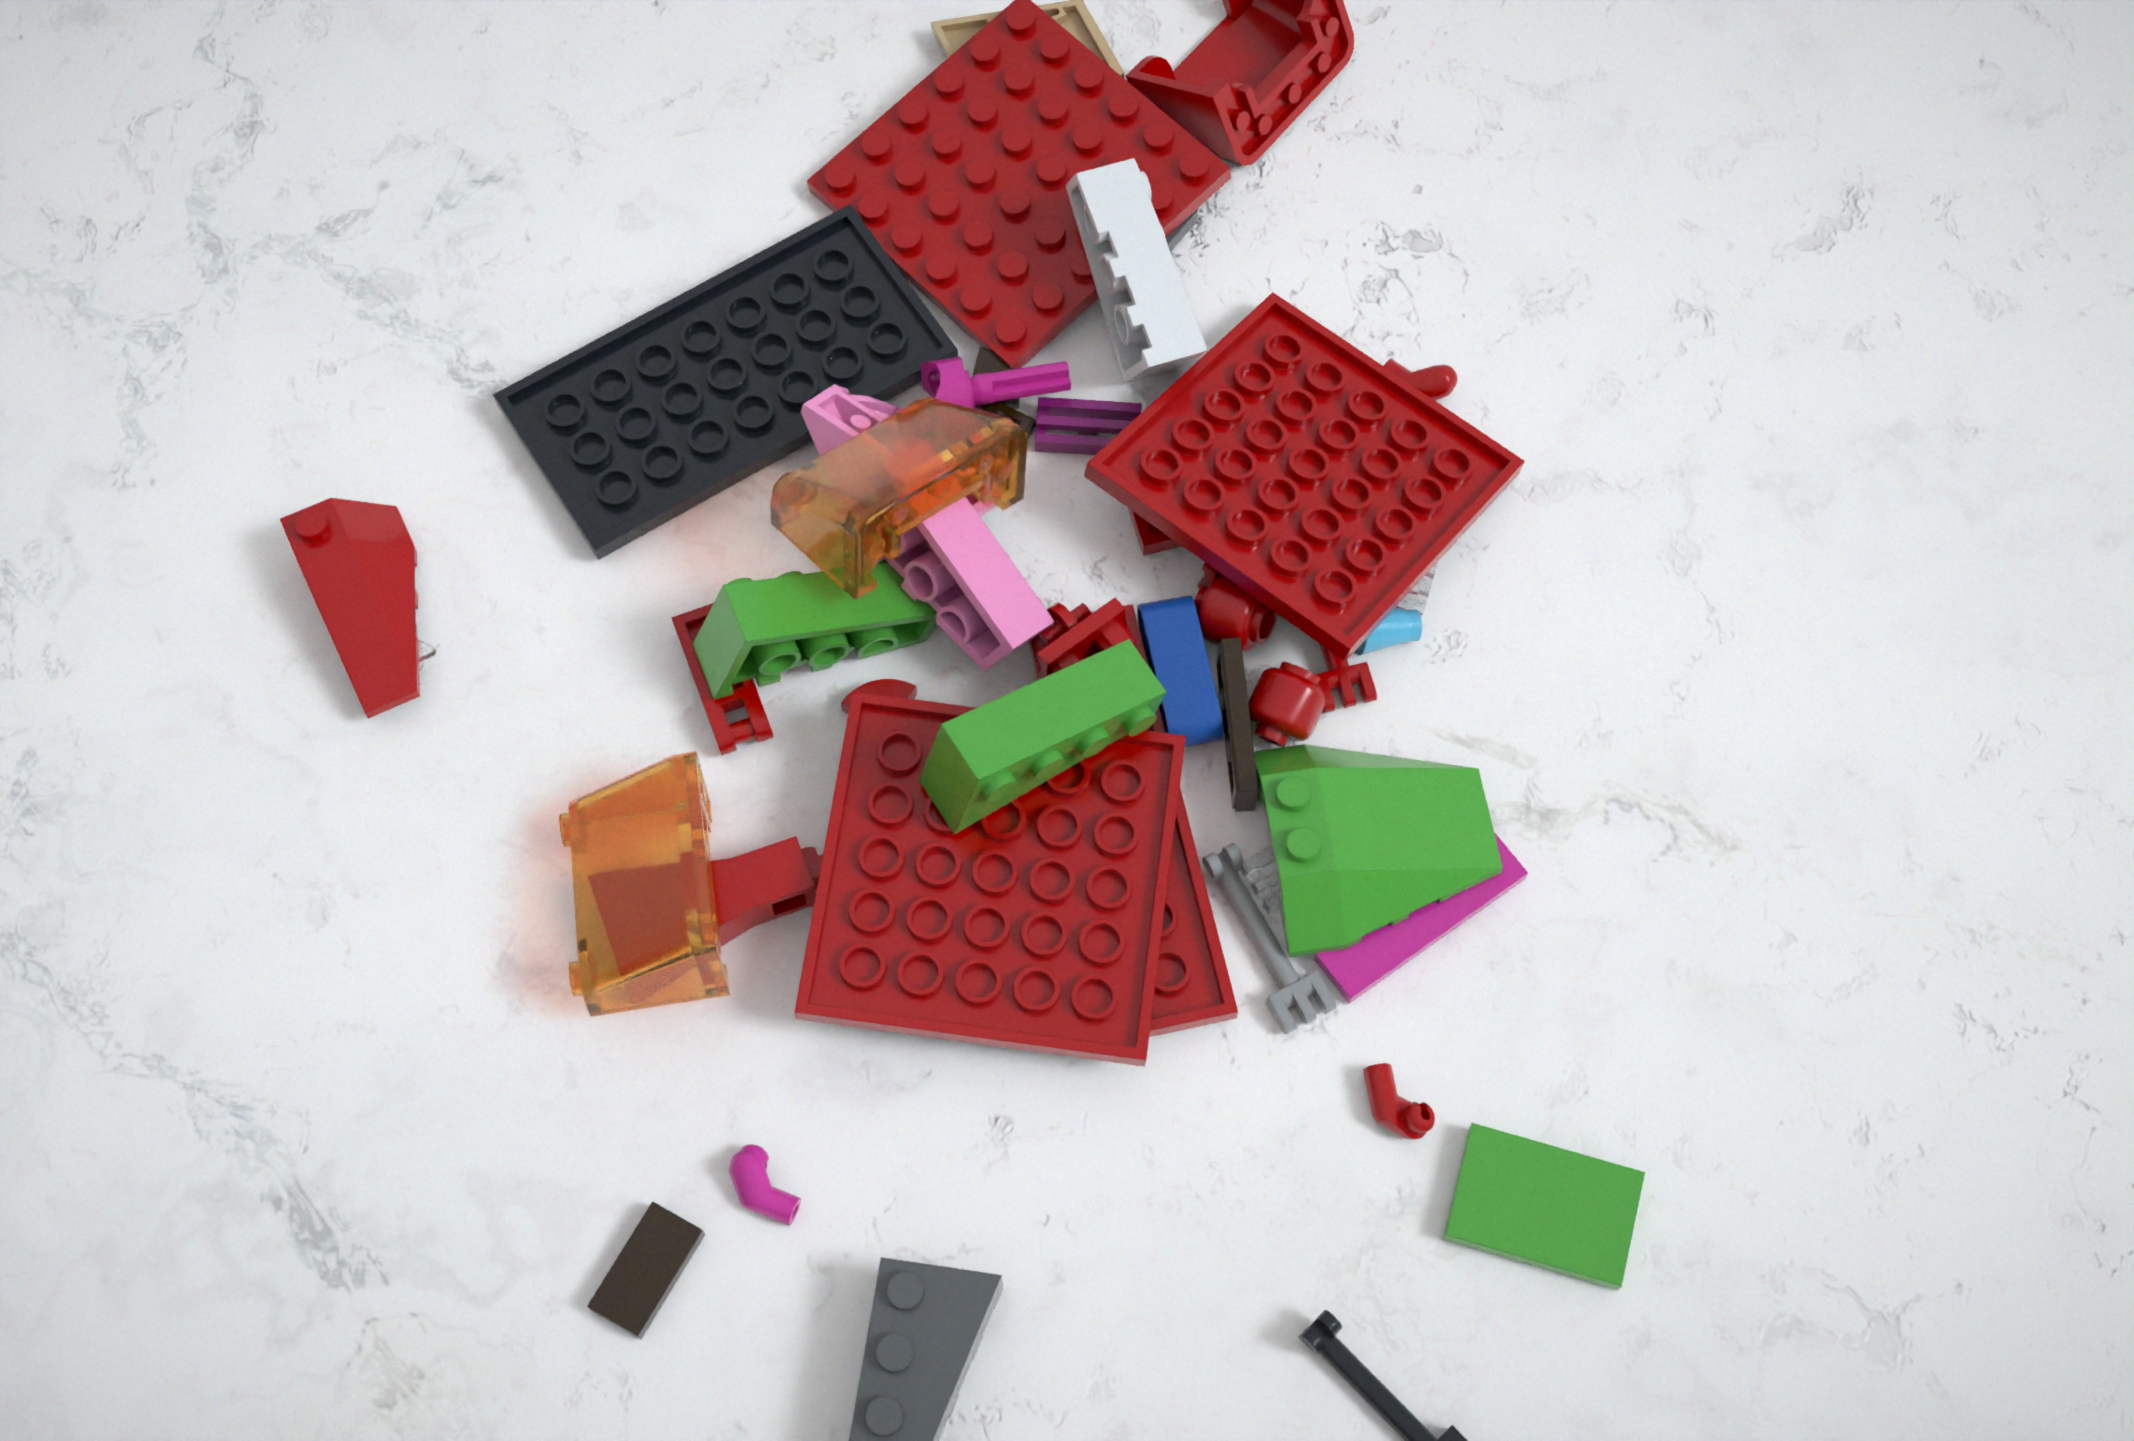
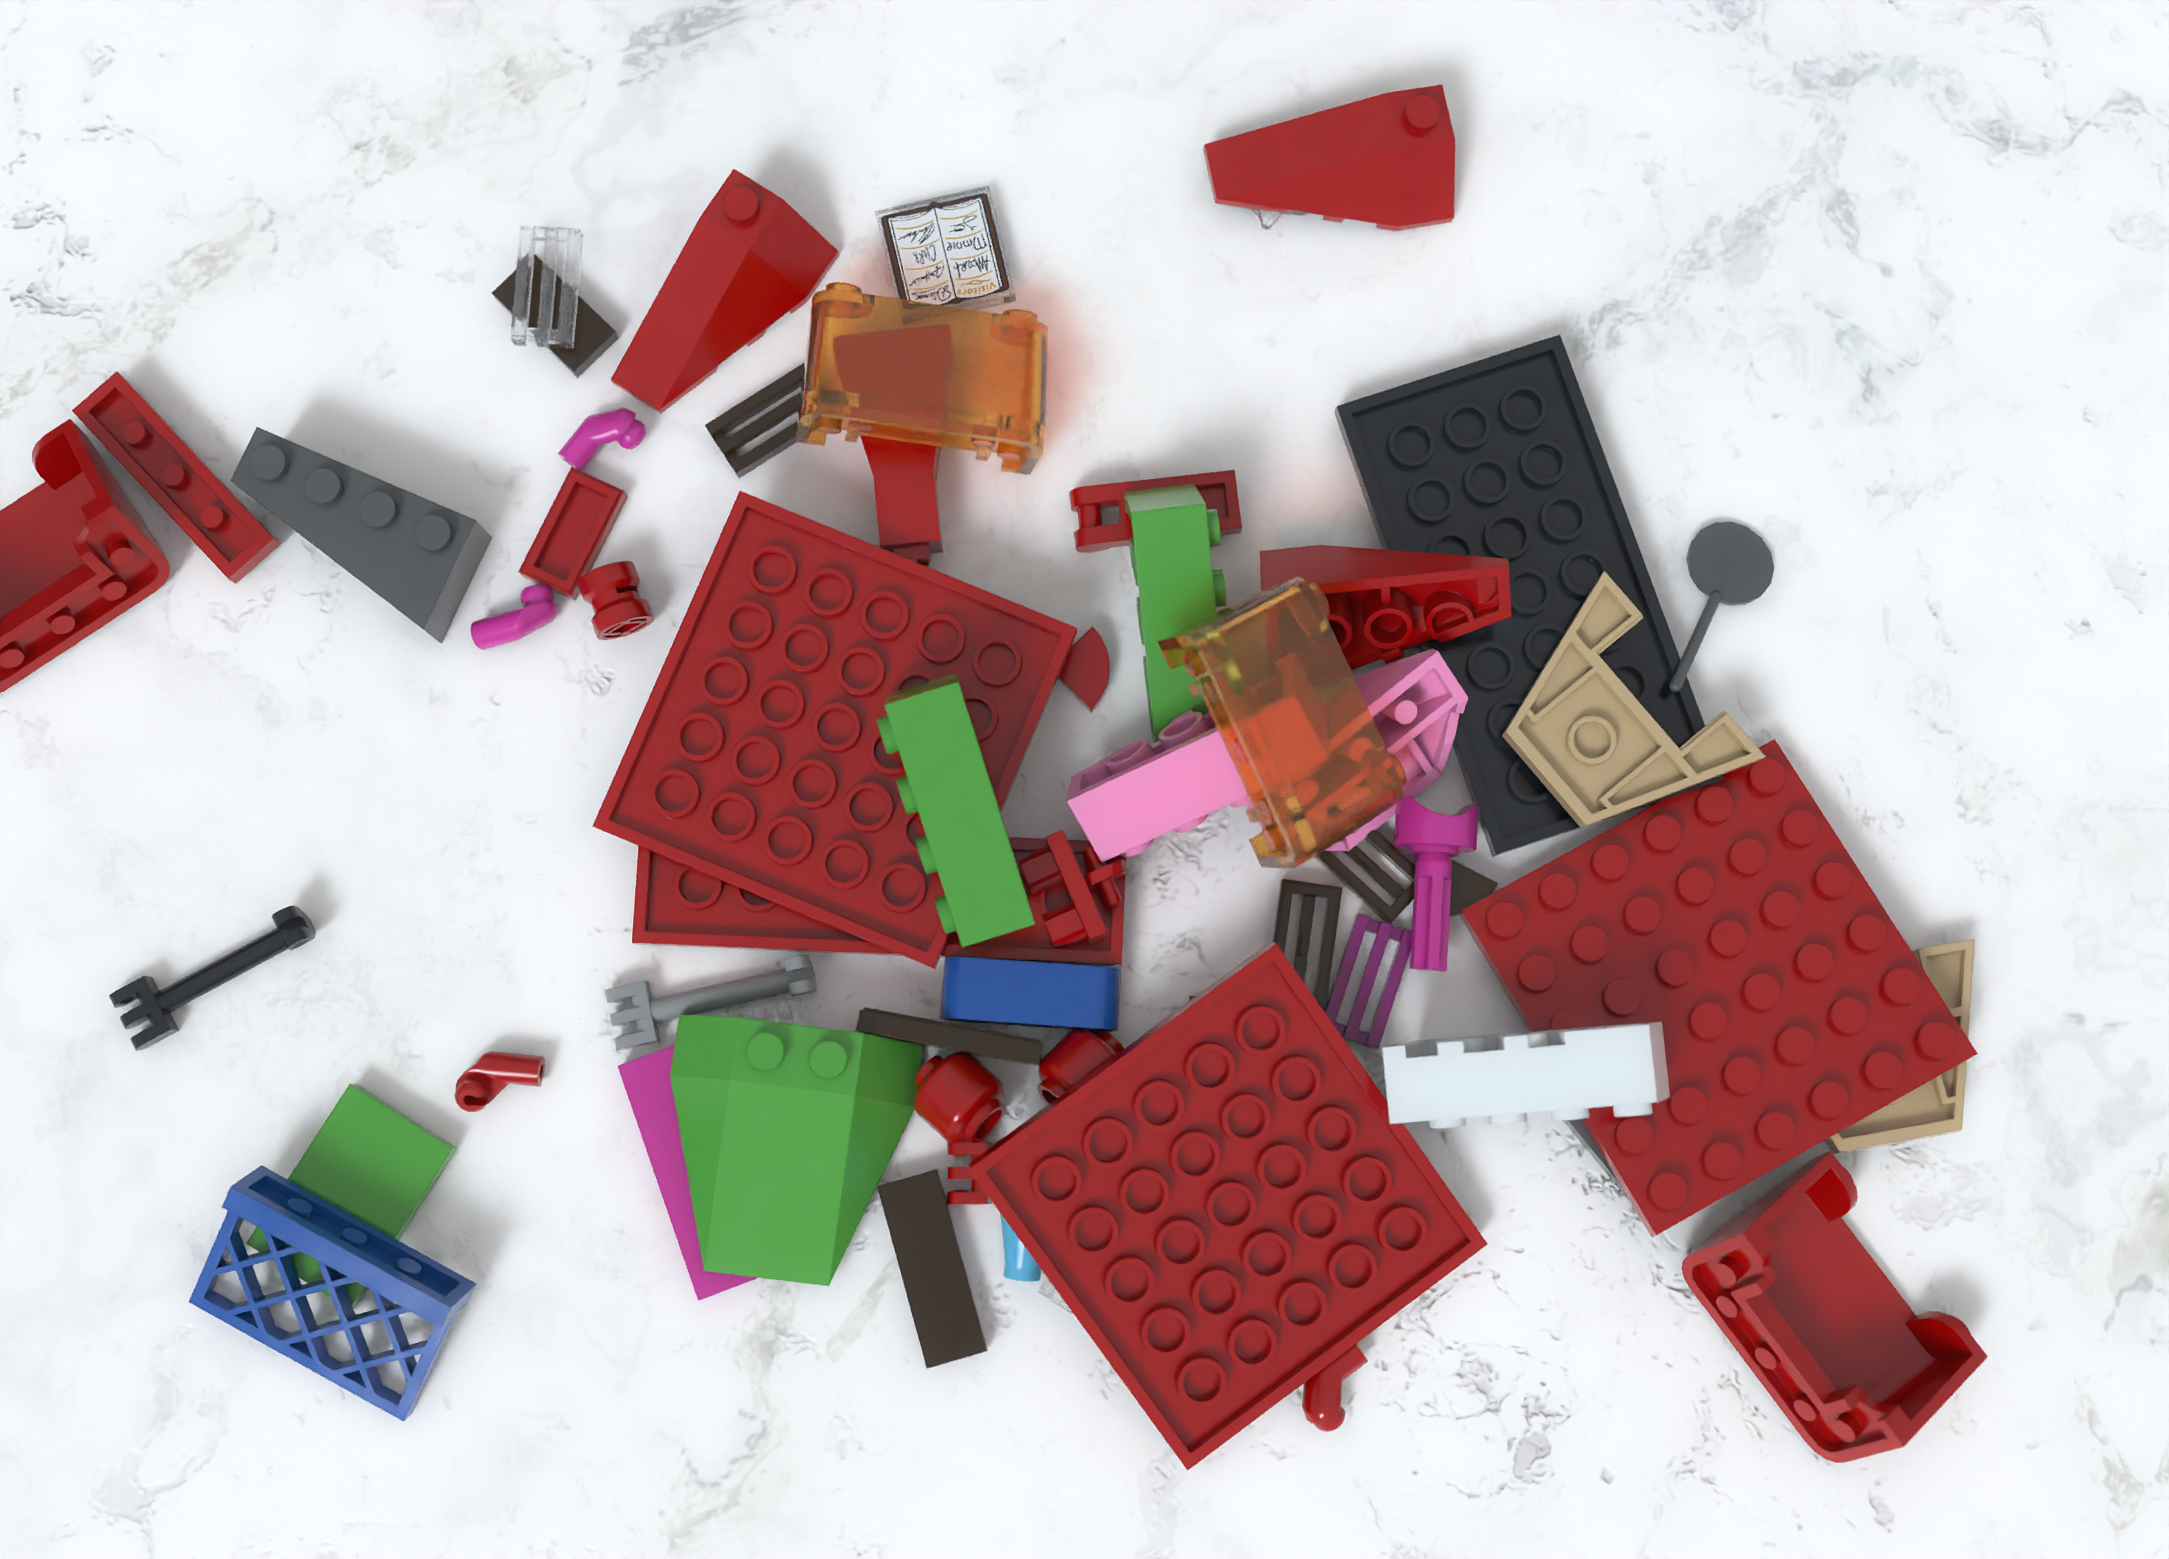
camera: 105 degrees right, 15 degrees up
none -> blue fence [189,1165,476,1422]
none -> dark pink arm [470,585,558,650]
none -> clear tile [510,225,583,349]
none -> red tile [518,467,628,601]
none -> red wheel [577,561,654,640]
none -> red wedge [610,169,839,413]
none -> dark brown tile [705,362,838,478]
none -> tile [875,185,1016,327]
none -> dark brown tile [877,1169,988,1369]
none -> red wedge [1260,545,1511,686]
none -> dark brown tile [1272,879,1342,1009]
none -> tan wing [1502,571,1766,829]
none -> dark grey piece [1669,522,1774,692]

